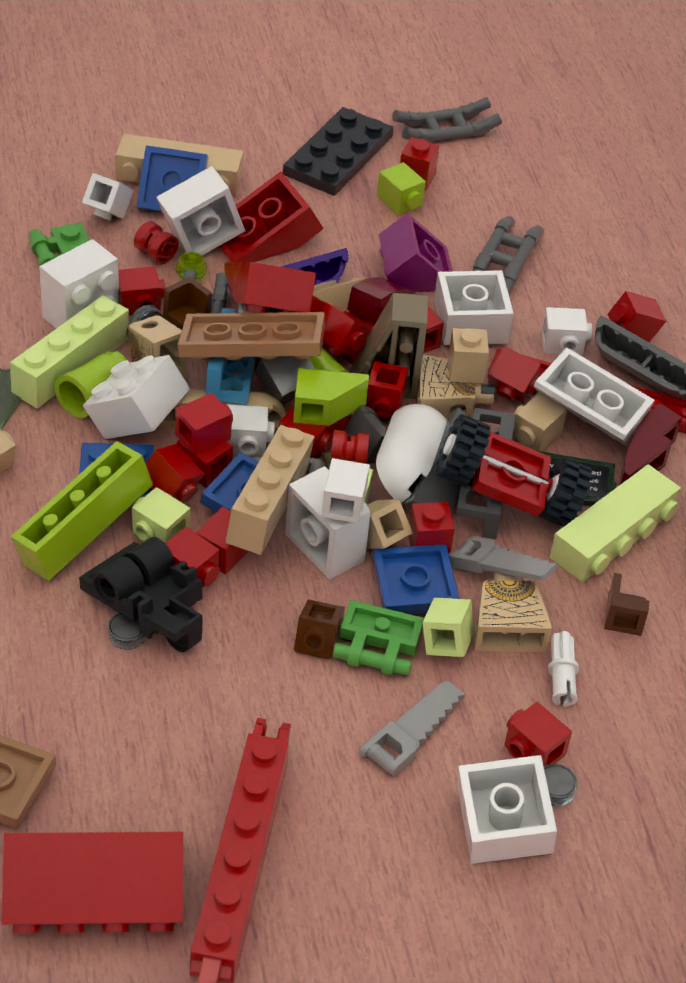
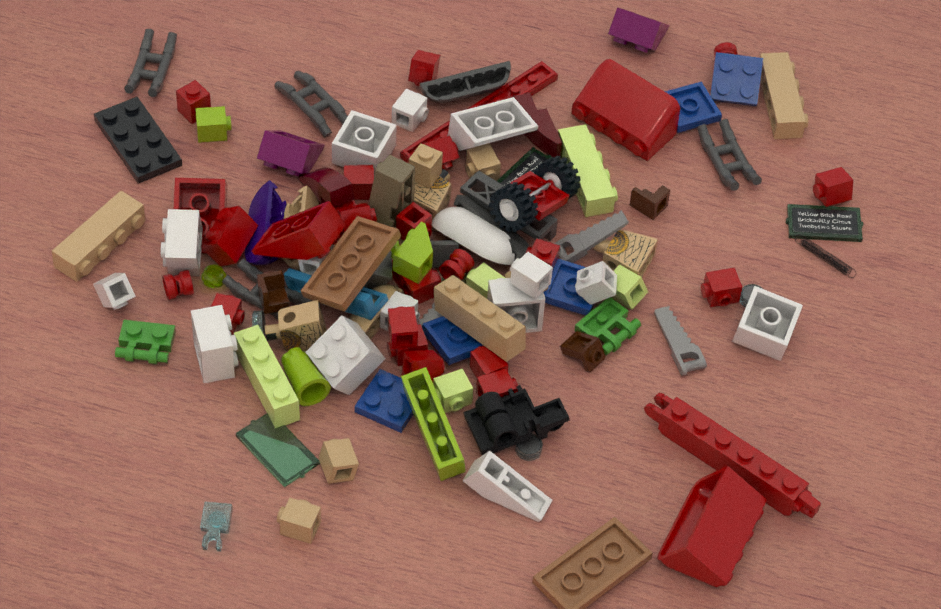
camera: 60 degrees left, 5 degrees up
blue plate [136,145,209,212] -> none
white axle [548,631,579,707] -> none
none -> red brick [201,206,258,267]
none -> white slope [463,451,552,522]
none -> white brick [575,261,617,305]

